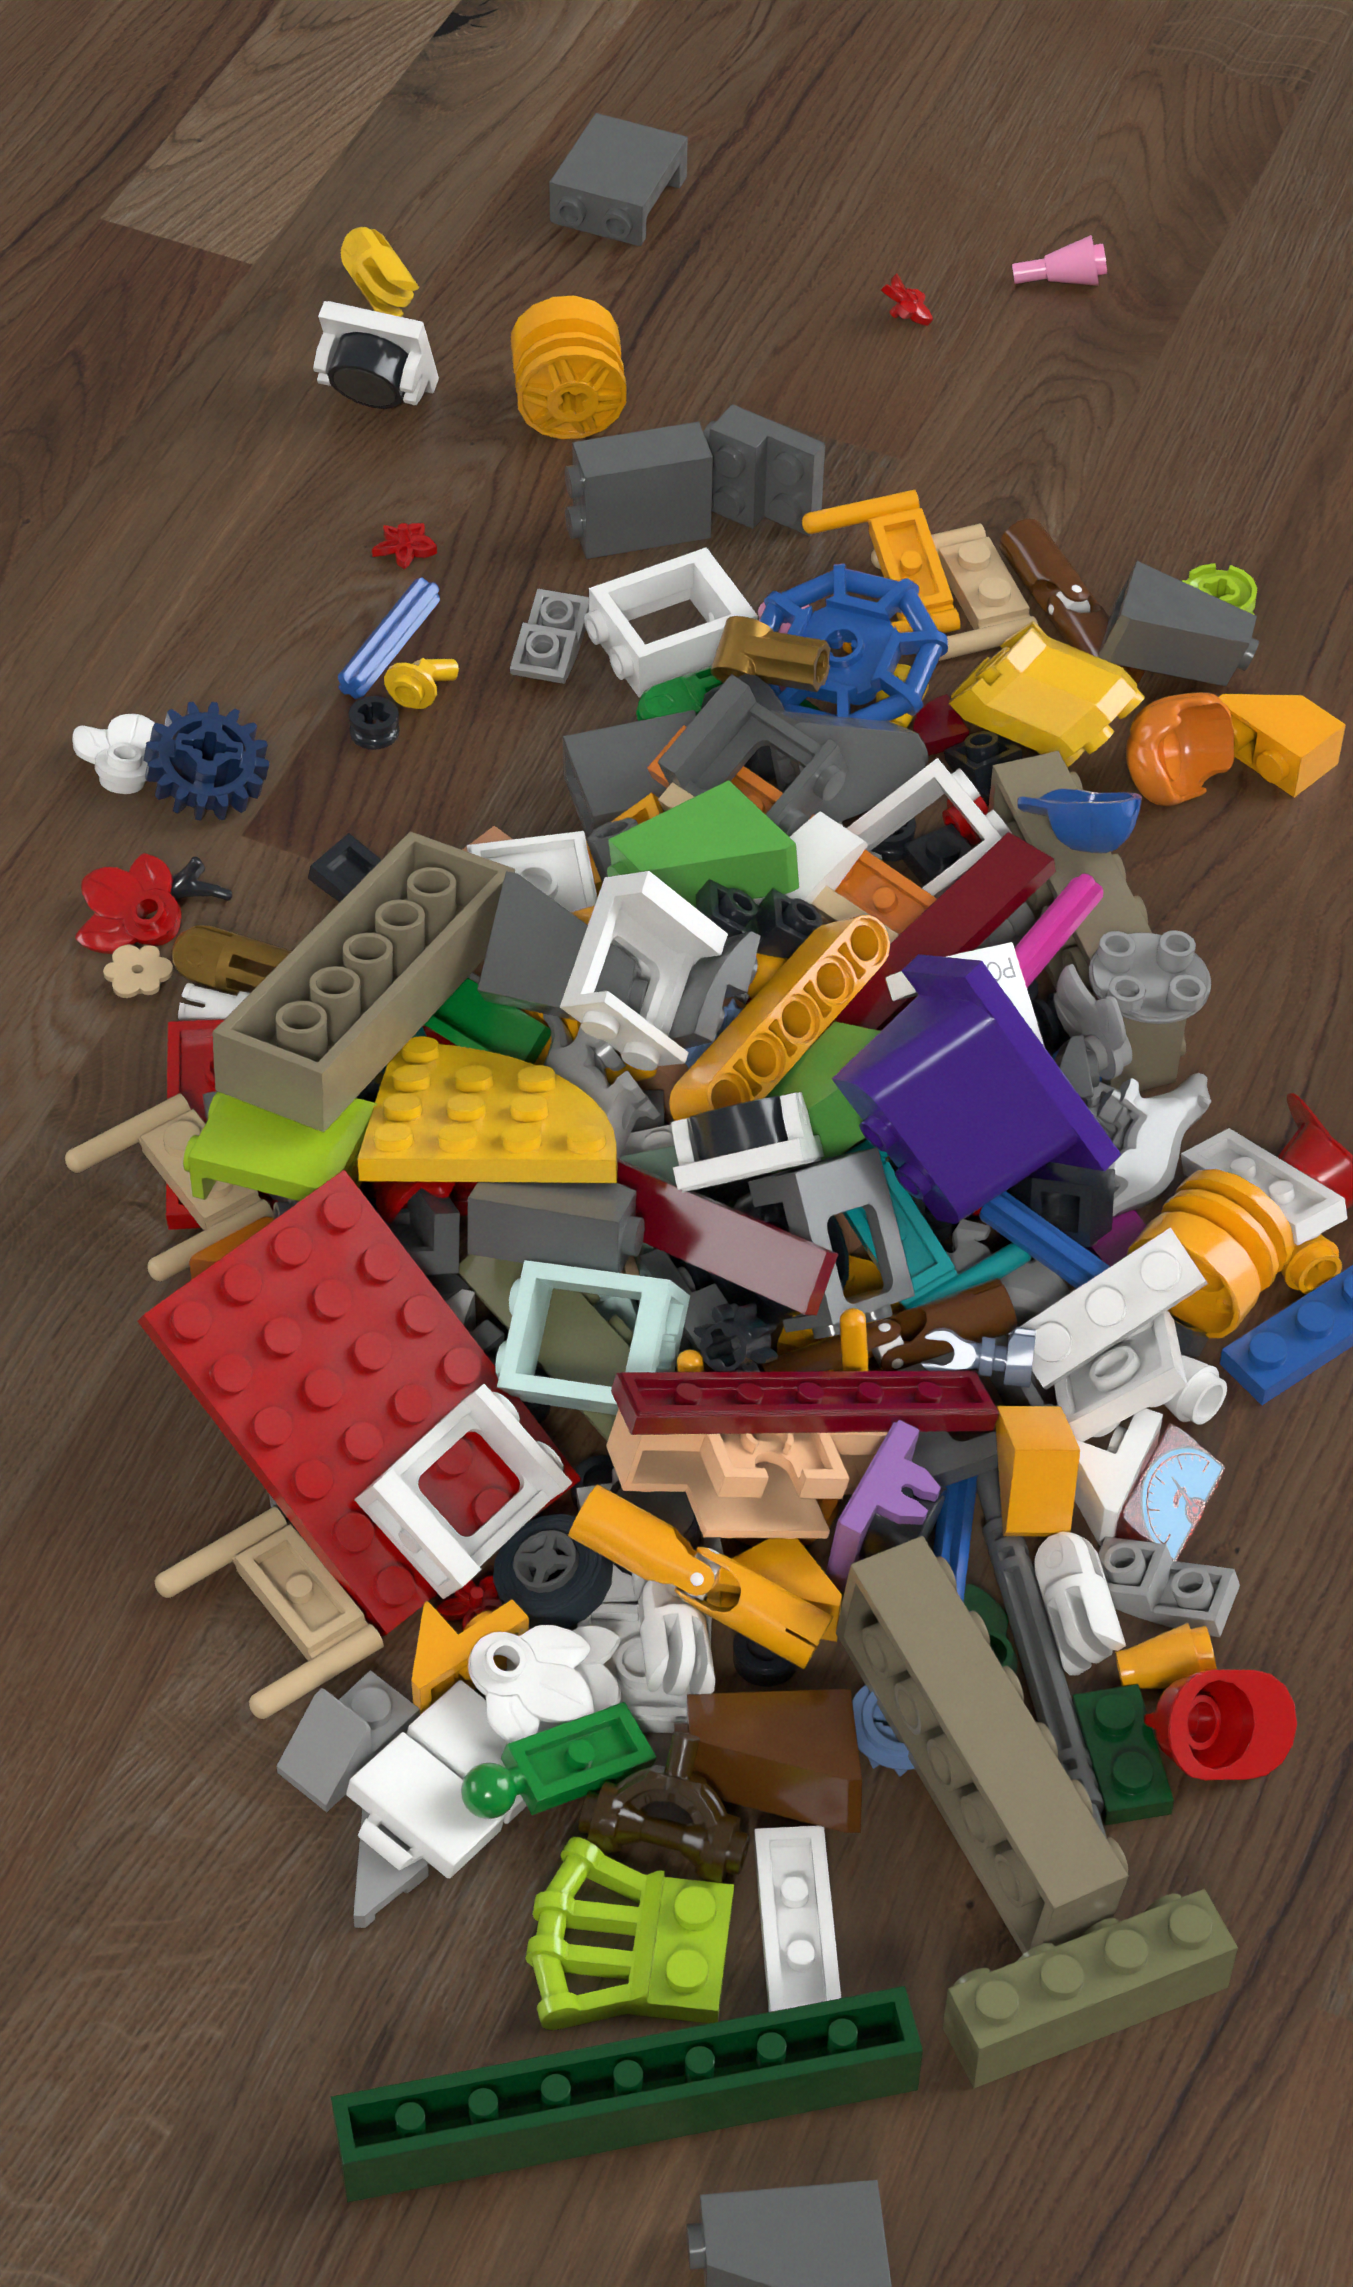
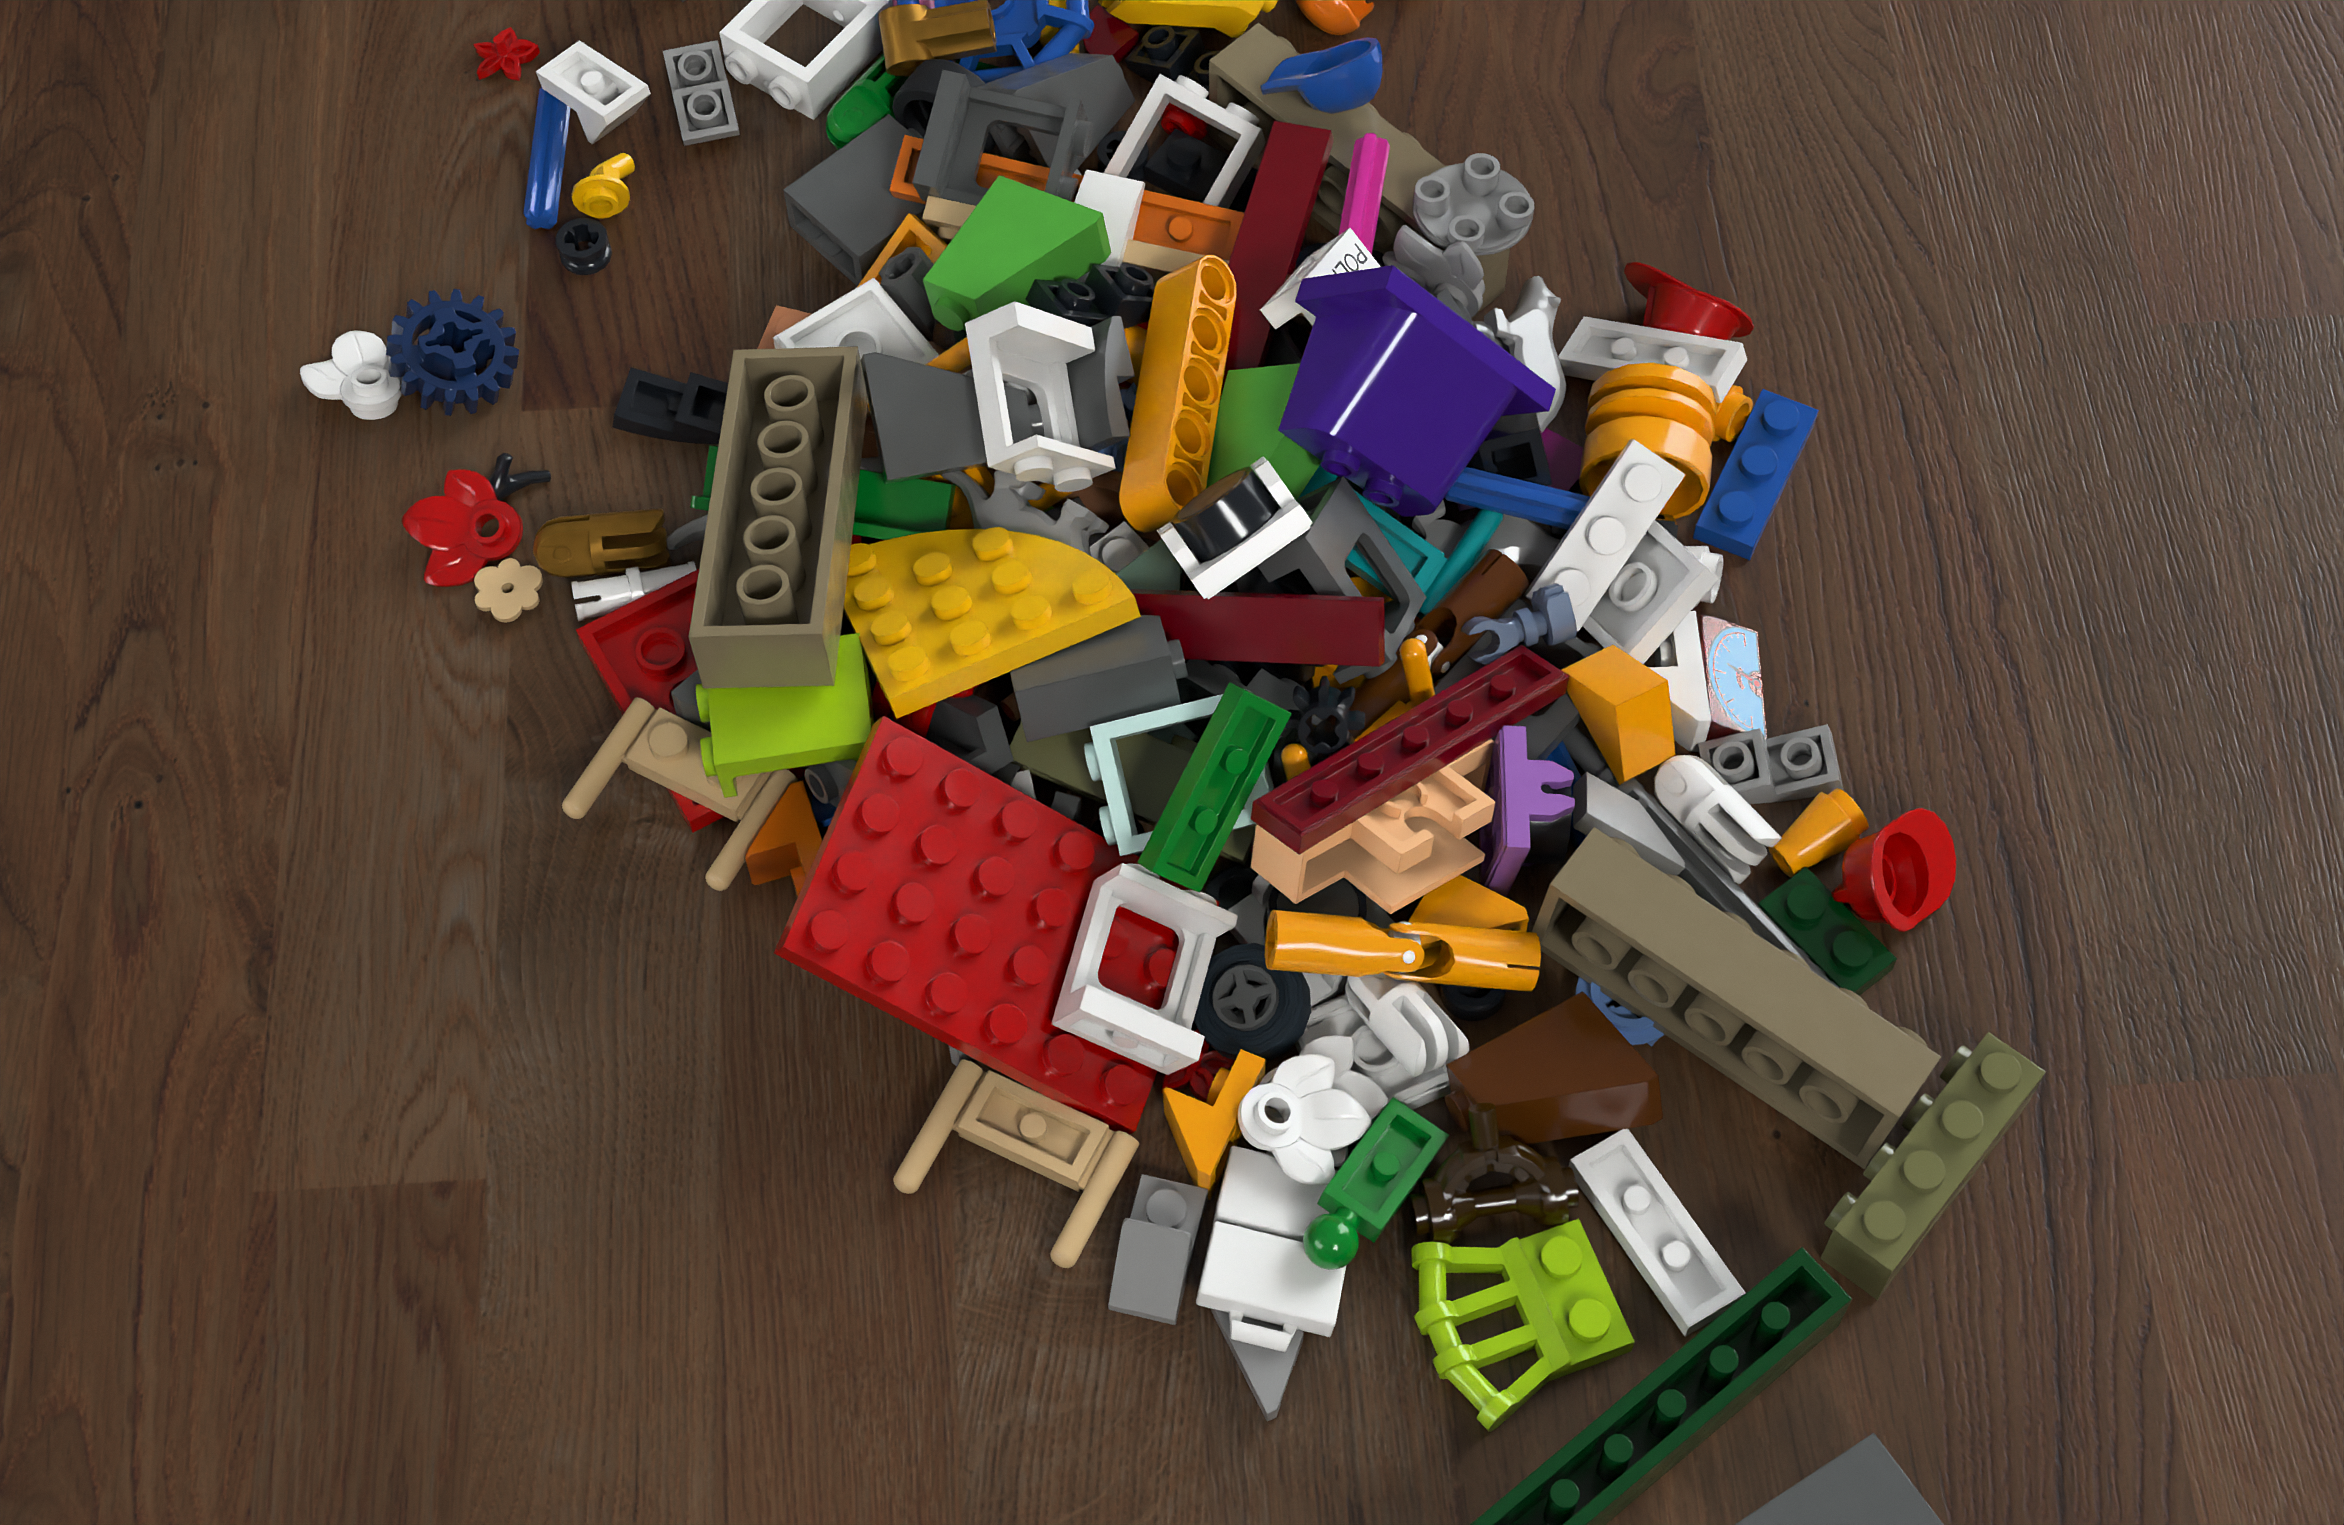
camera: 25 degrees left, 10 degrees up
none -> white slope [536,40,651,144]
none -> green plate [1137,682,1292,893]
none -> light grey tile [1573,772,1685,876]

